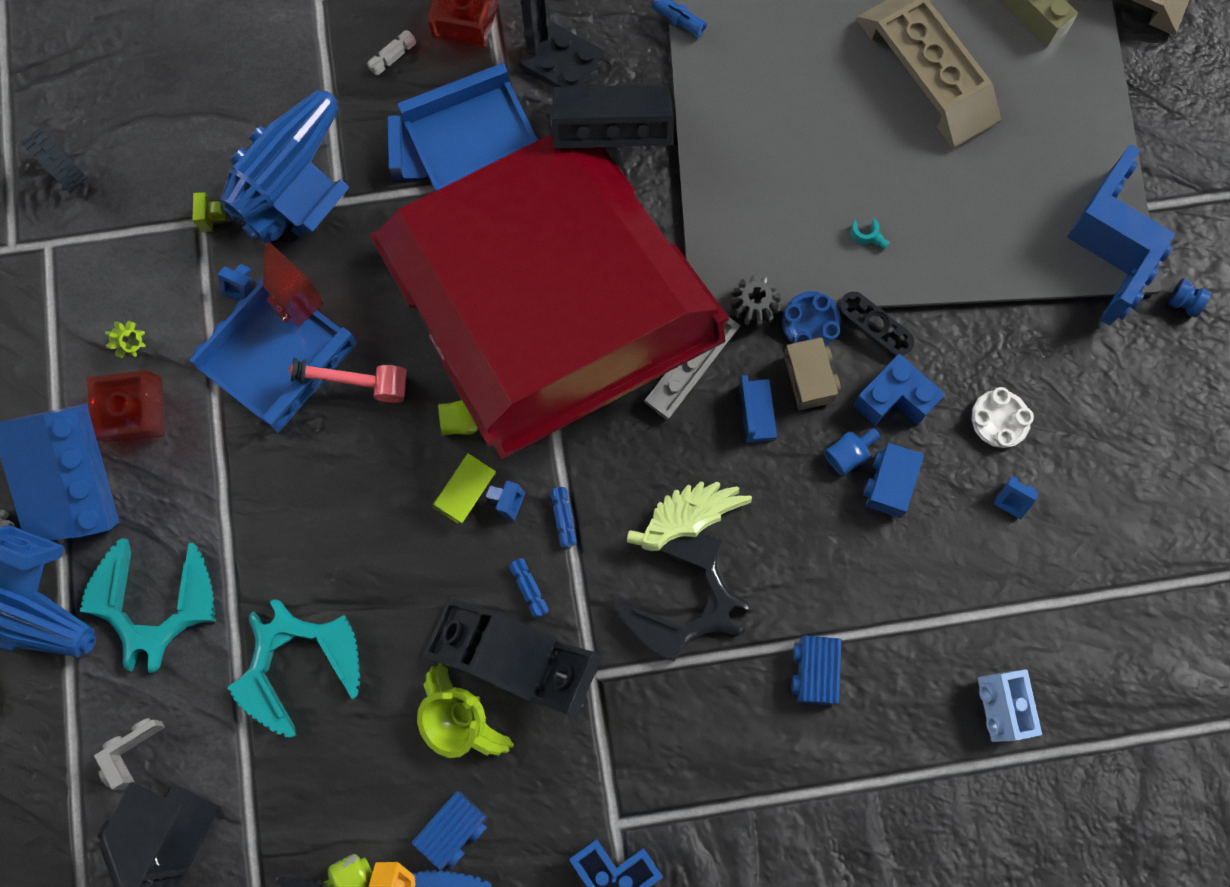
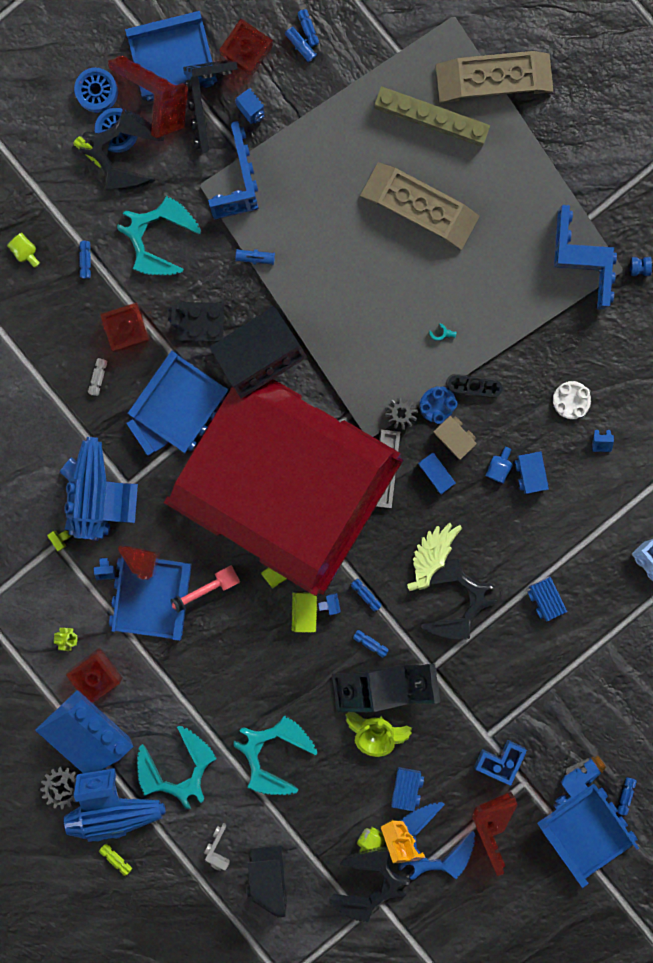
camera: 30 degrees left, 15 degrees up
blue brick [853,354,945,426] -> none

